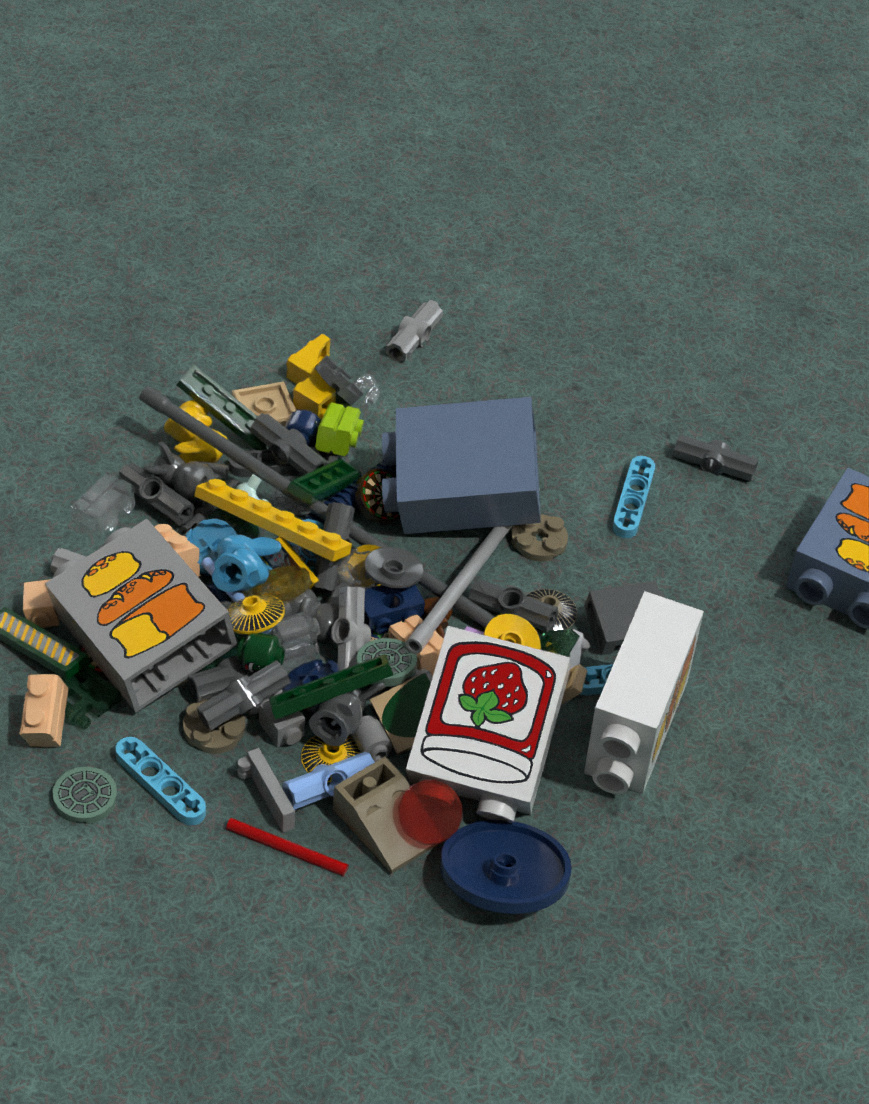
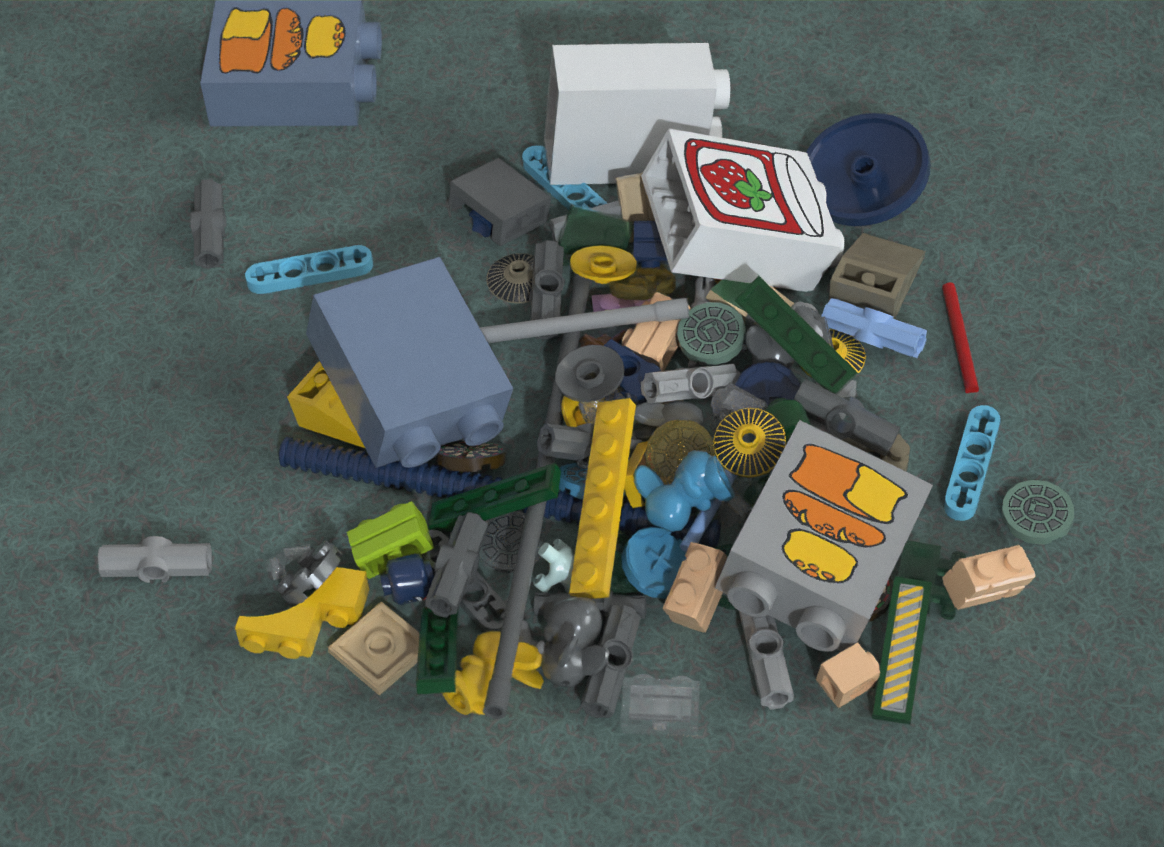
camera: 110 degrees left, 5 degrees up
light grey hinge [237,748,295,833] -> none
clear red tile [398,780,462,845] -> none

